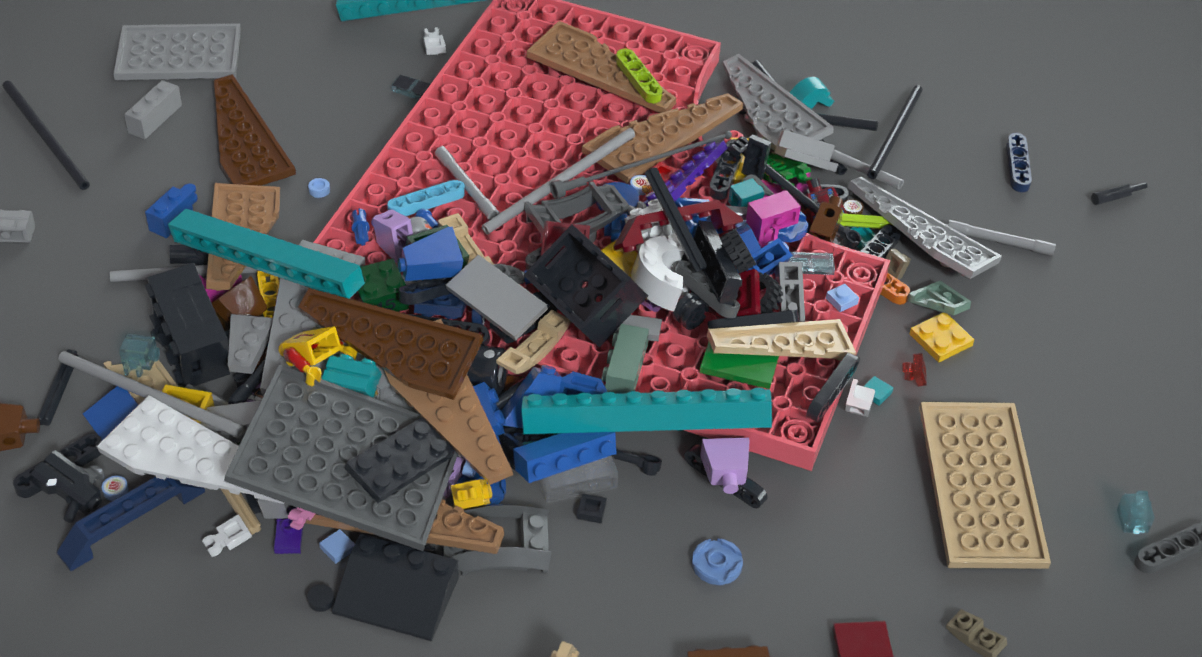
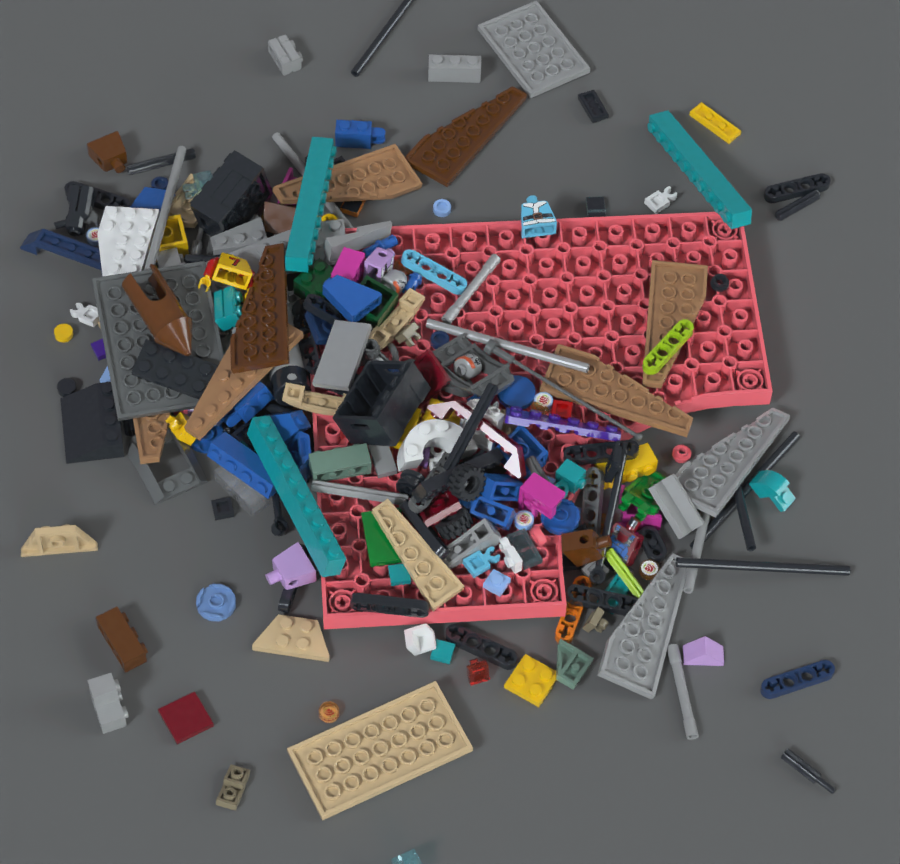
camera: 65 degrees right, 10 degrees up
none -> yellow tile [54,324,73,343]
none -> reddish brown piece [122,264,192,356]
none -> dark blue tile [151,176,168,190]
none -> tan wing [252,614,330,662]
none -> light grey axle [311,480,409,505]
none -> clear orange tile [319,701,339,723]
none -> light grey slope [324,221,392,261]
none -> dark pink panel [331,247,365,284]
none -> teal tile [388,564,411,586]
none -> dark tan tile [395,322,421,347]
none -> dark blue tile [430,331,449,349]
none -> black beam [445,624,518,670]
none -> light grey head [453,353,482,380]
none -> medium azure plate [462,546,500,578]
none -> white plate [498,536,523,574]
none -> medium azure torso [521,195,557,238]
none -> coral tile [529,526,547,546]
none -> black plate [578,90,609,123]
none -> lavender slope [683,636,724,666]
none -> black plate [710,274,729,292]

